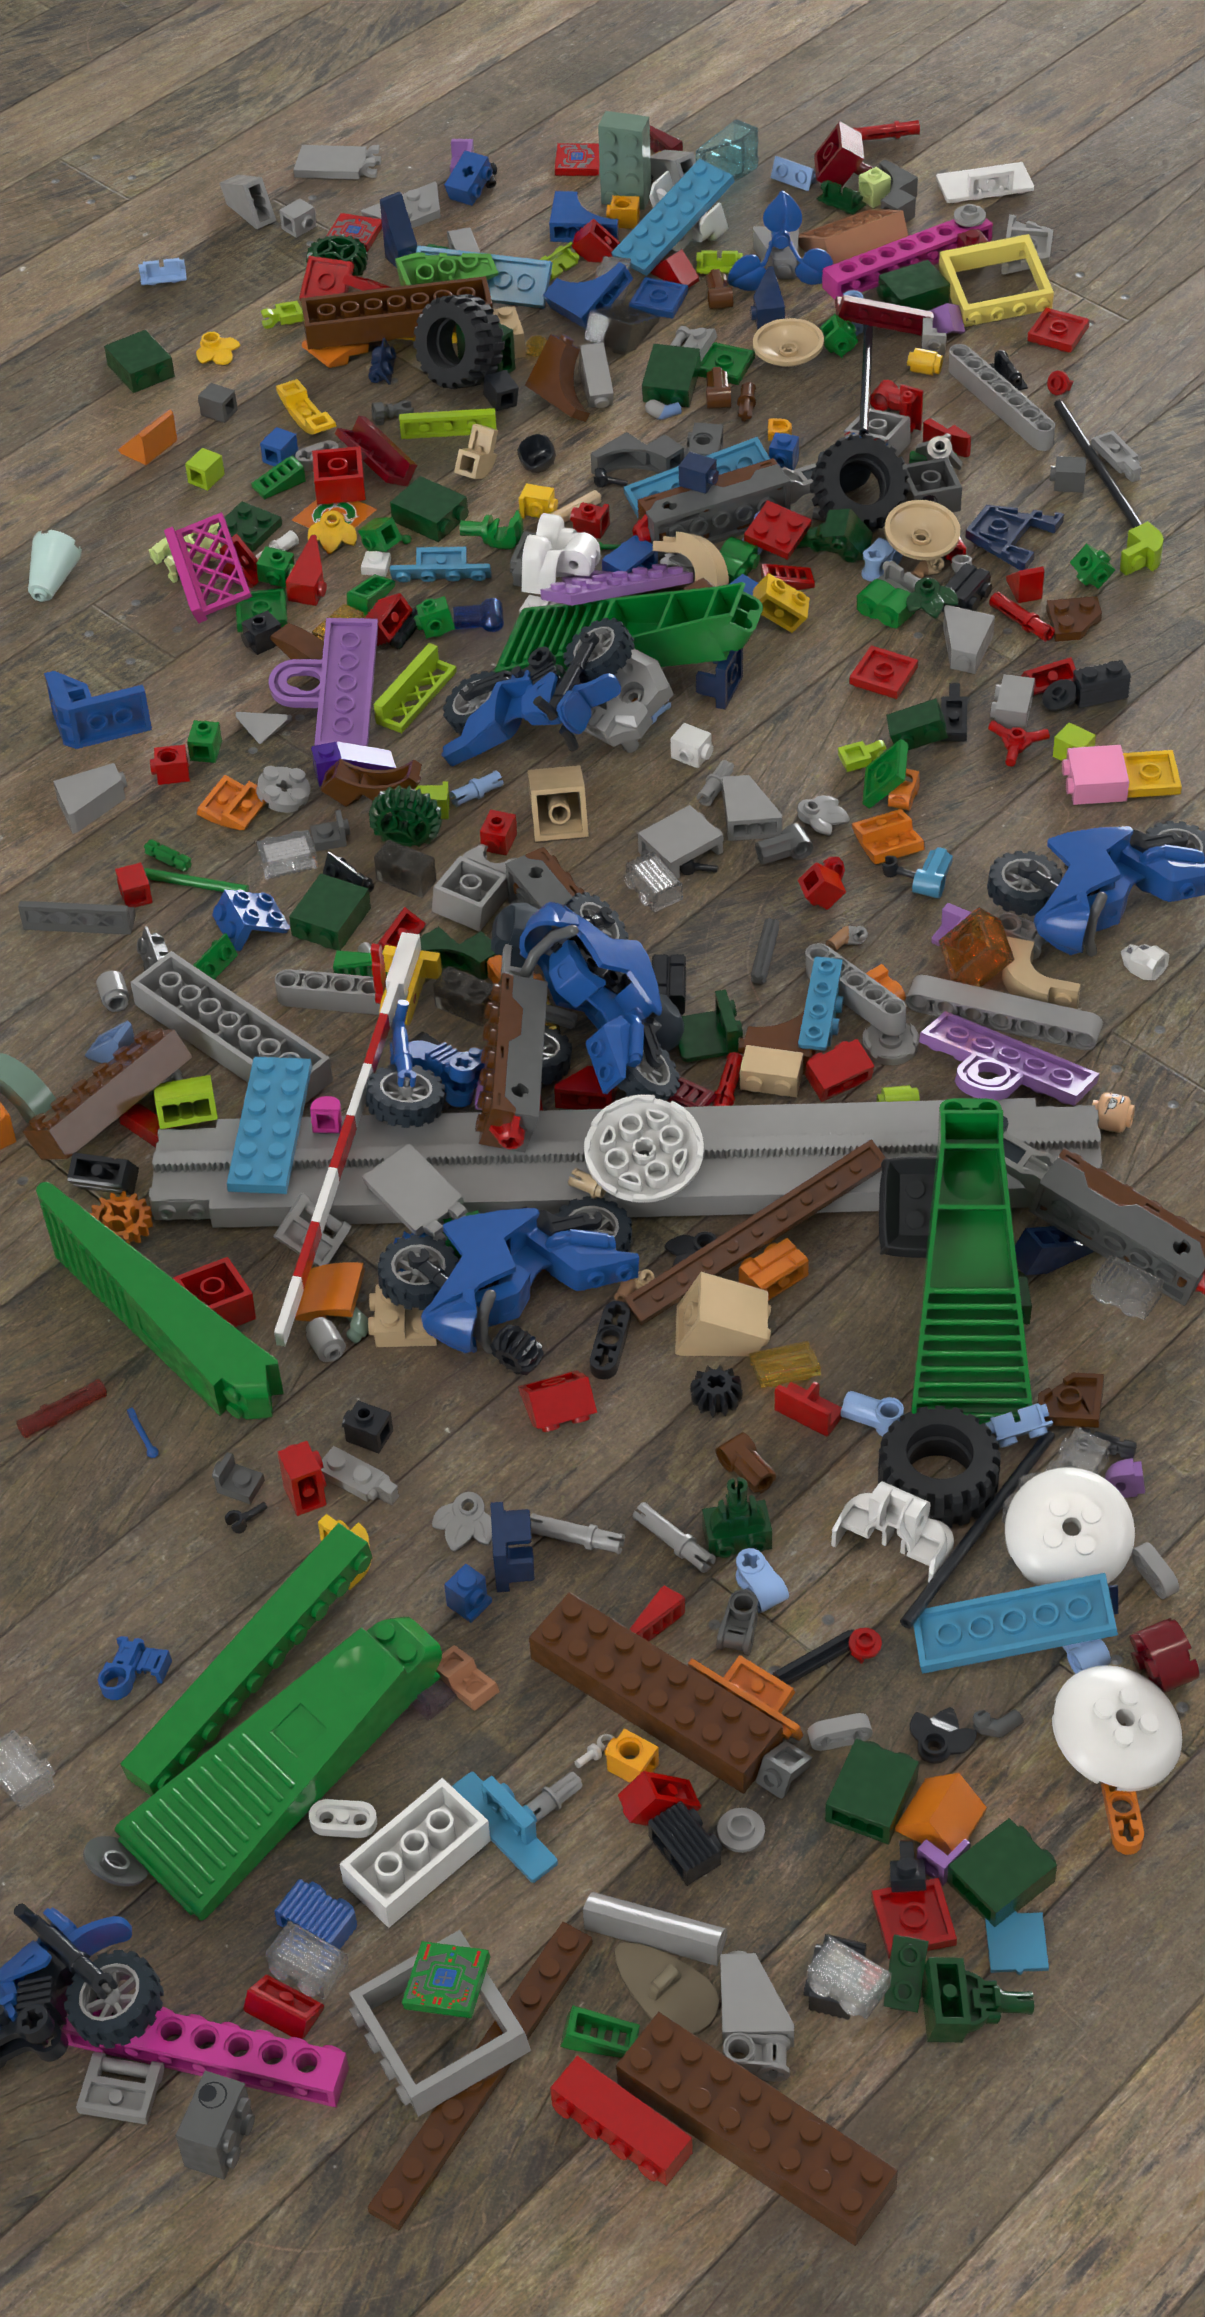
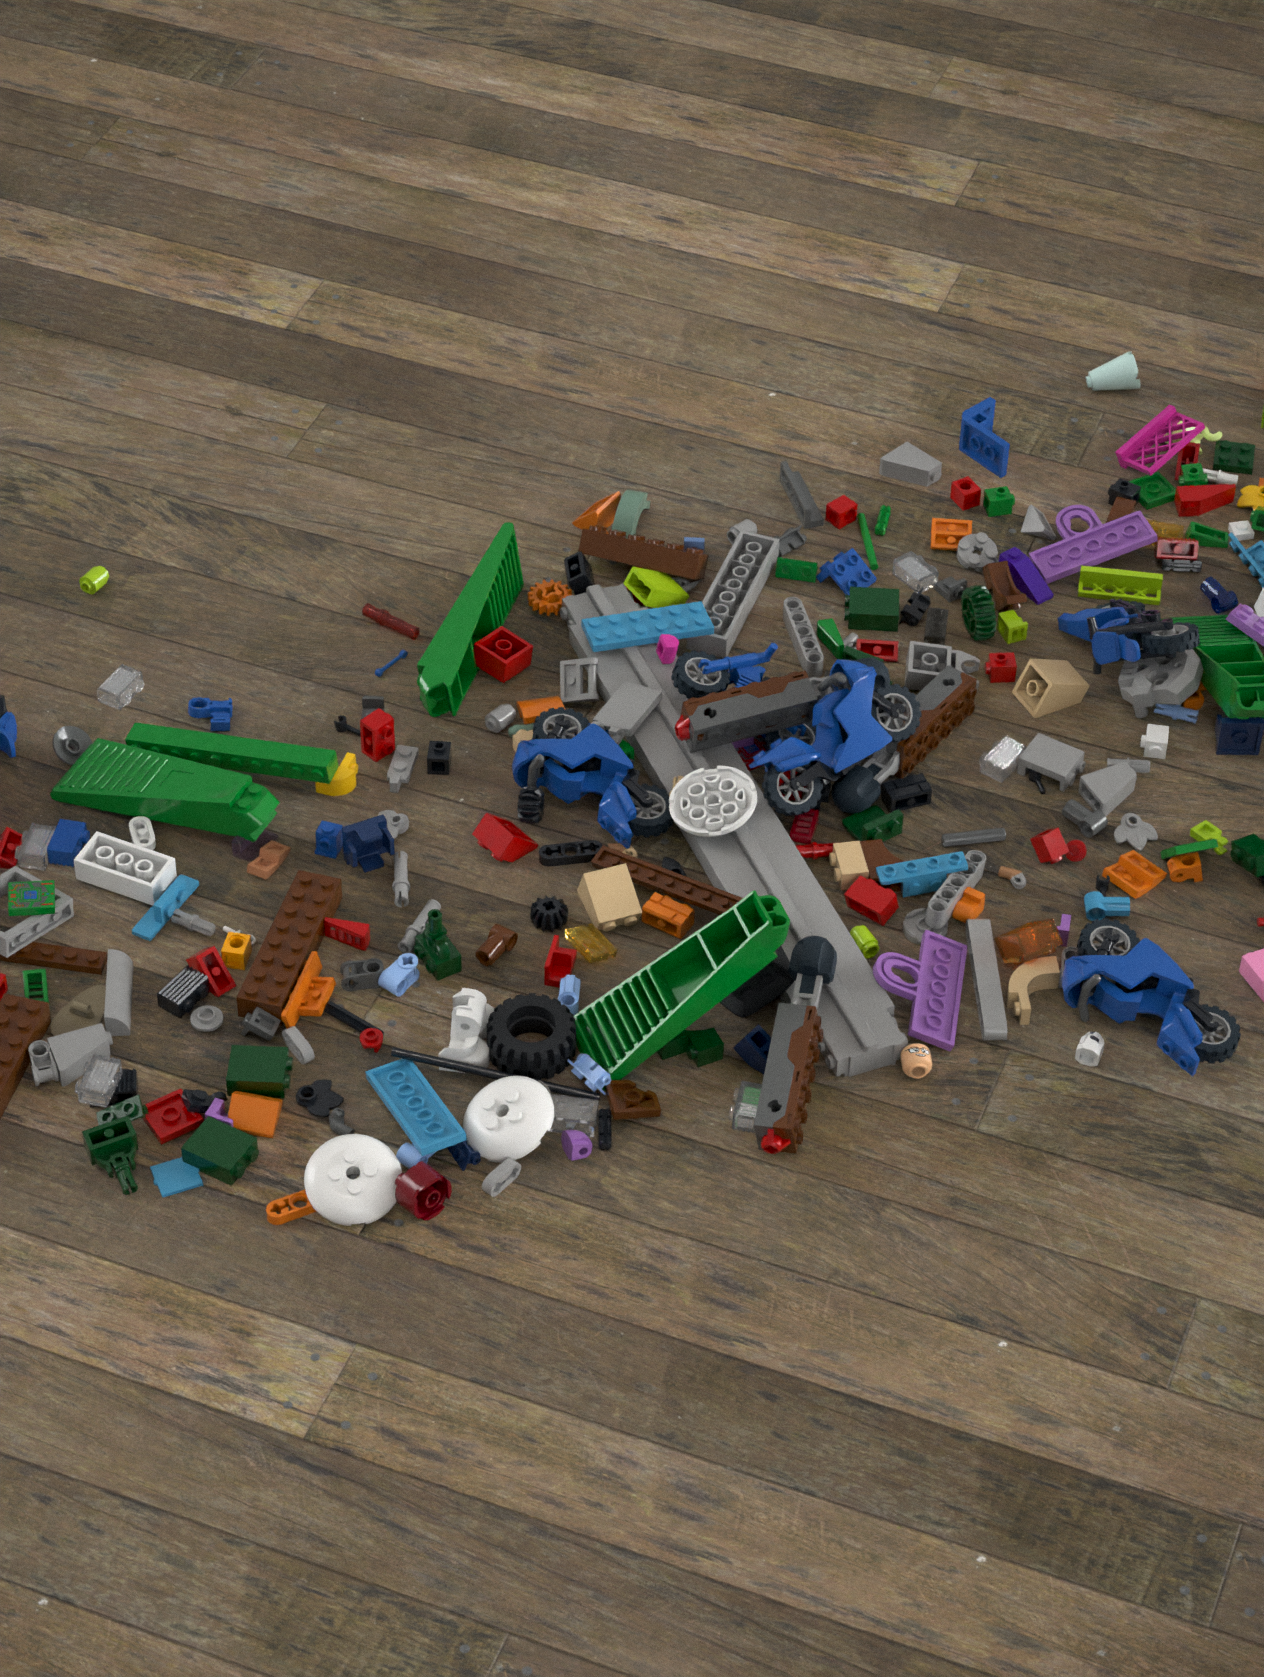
camera: 65 degrees right, 5 degrees down
piece [274,932,442,1347] -> none
green brick [414,596,455,639] -> none
light blue pin [449,770,503,807] -> none

